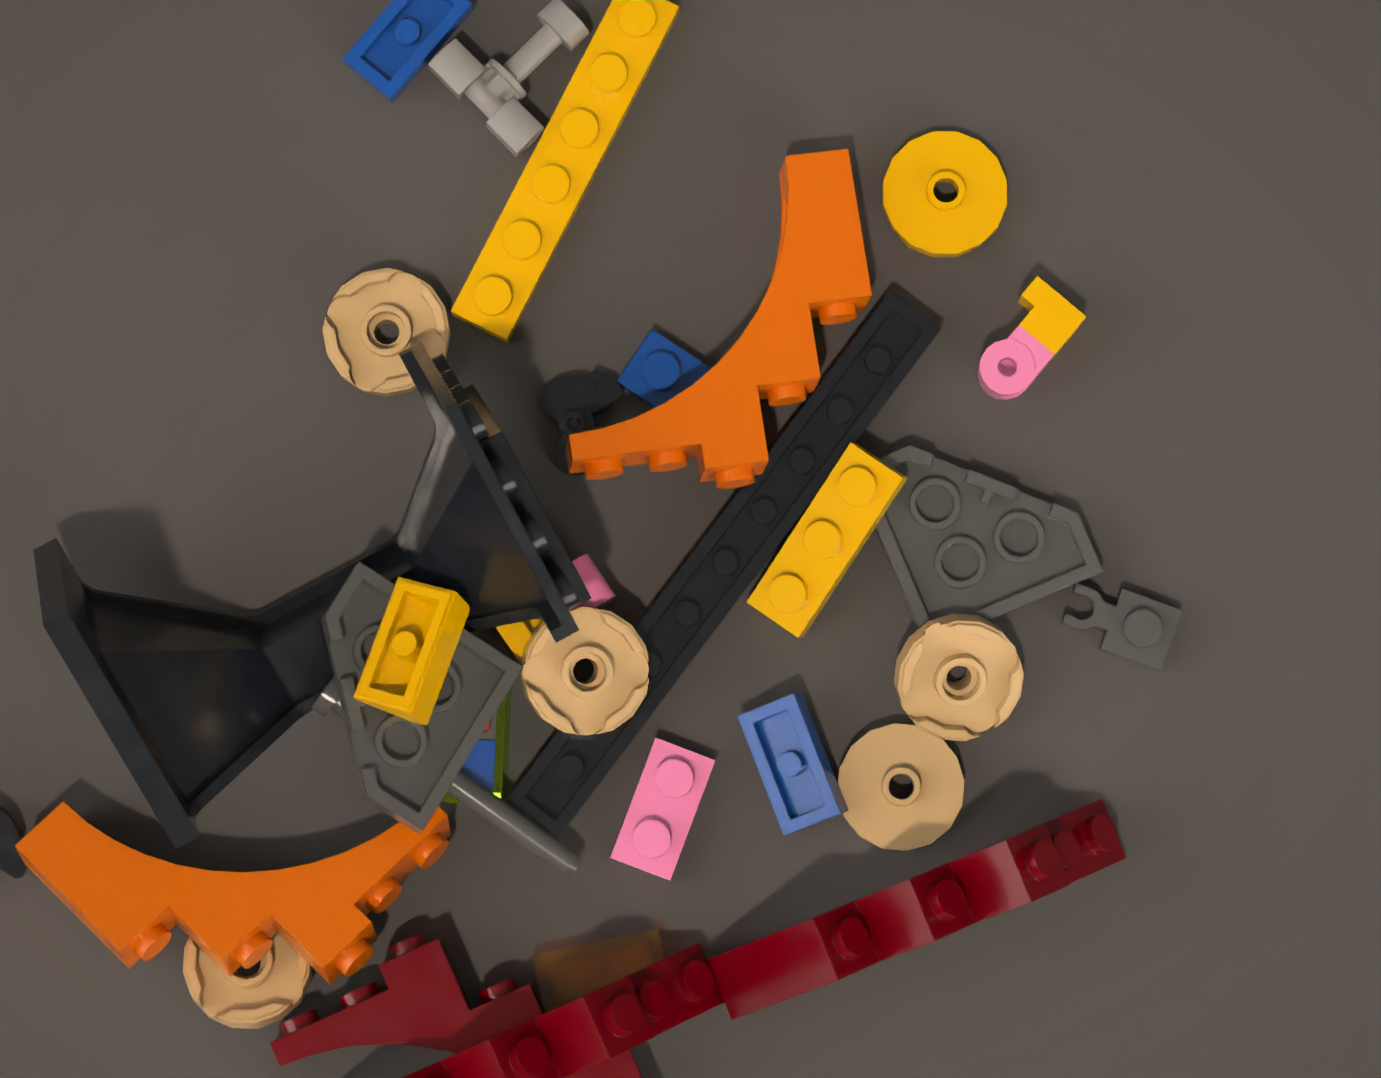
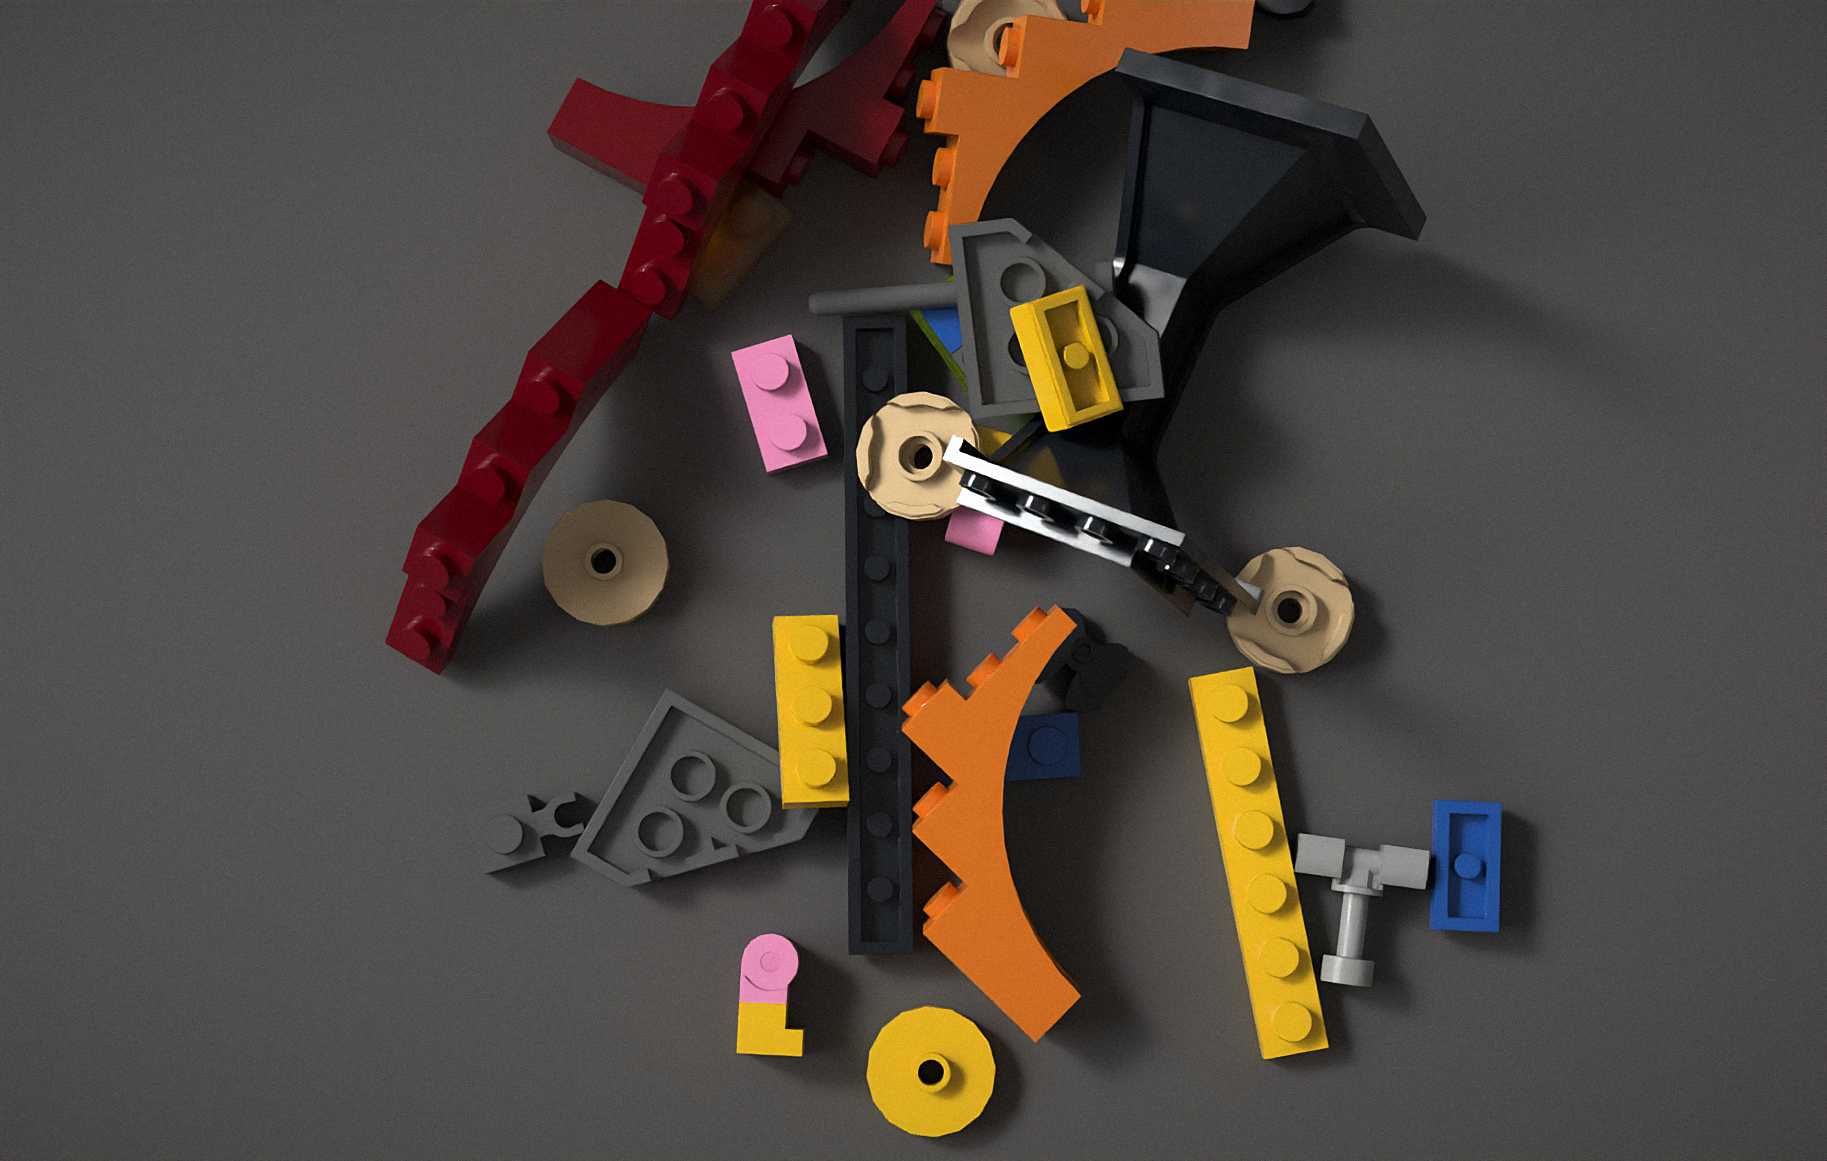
camera: 145 degrees right, 0 degrees up
plate [737,691,848,836] -> none
tan plate [894,613,1024,741] -> none

